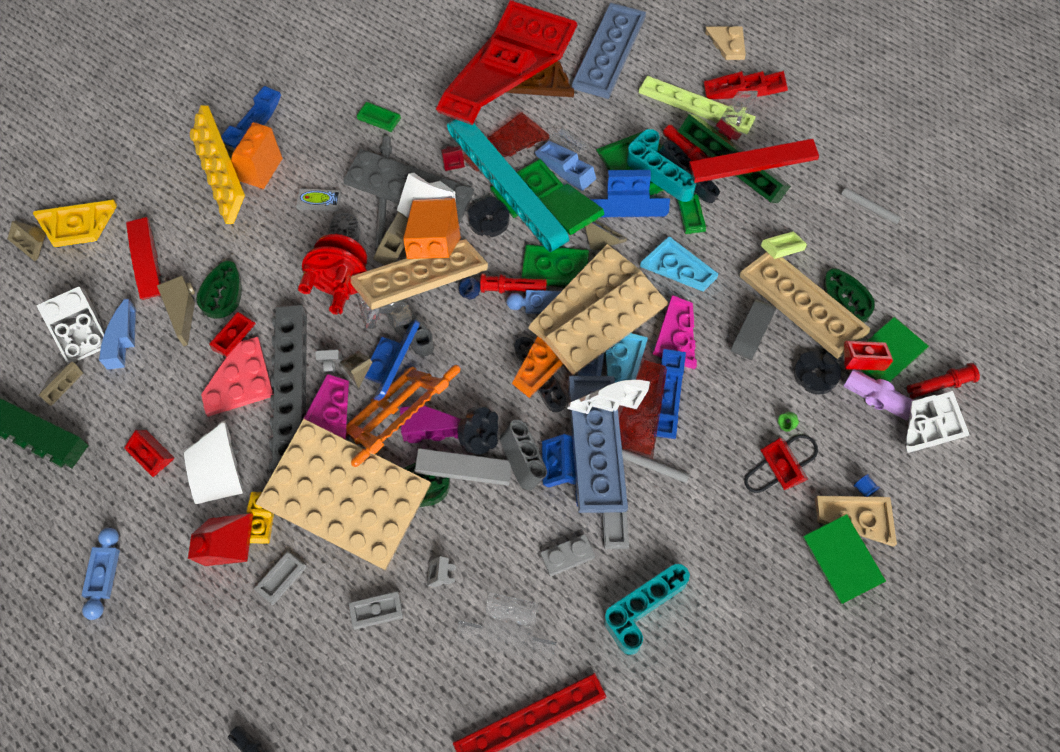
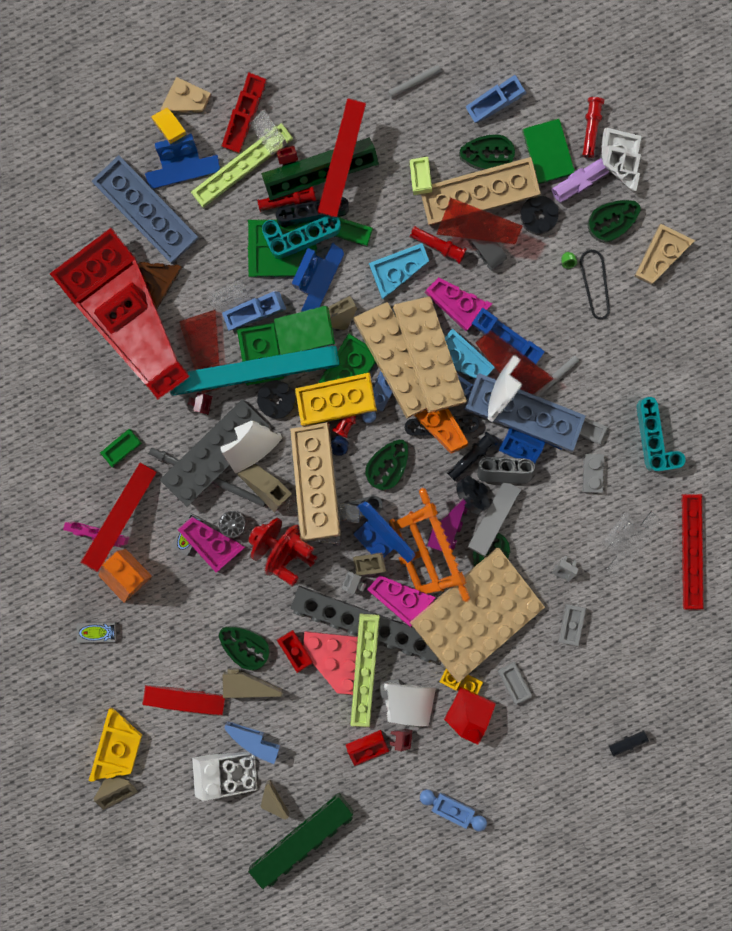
camera: 70 degrees left, 25 degrees up
yellow plate [190,105,245,224] -> none
blue slope [221,86,281,149] -> none
orange slope [403,198,461,259] -> none
red slope [760,438,808,490] -> none
green tile [802,514,886,605] -> none
red slope [844,341,893,371] -> none
blue axle [854,474,880,497] -> none
none -> dark pink wing [63,521,129,547]
none -> tile [77,622,117,643]
none -> red tile [80,462,157,572]
none -> blue plate [145,134,220,188]
none -> yellow slope [151,108,186,144]
none -> dark pink wing [177,517,245,572]
none -> yellow tile [295,373,377,426]
none -> yellowish green tile [350,614,380,727]
none -> dark green piece [365,439,408,490]
none -> dark red tile [389,729,412,752]
none -> red pin [410,226,467,264]
none -> clear red wing [436,198,523,244]
none -> black pin [447,431,498,481]
none -> medium blue slope [465,75,527,123]
none -> dark green piece [587,200,641,242]

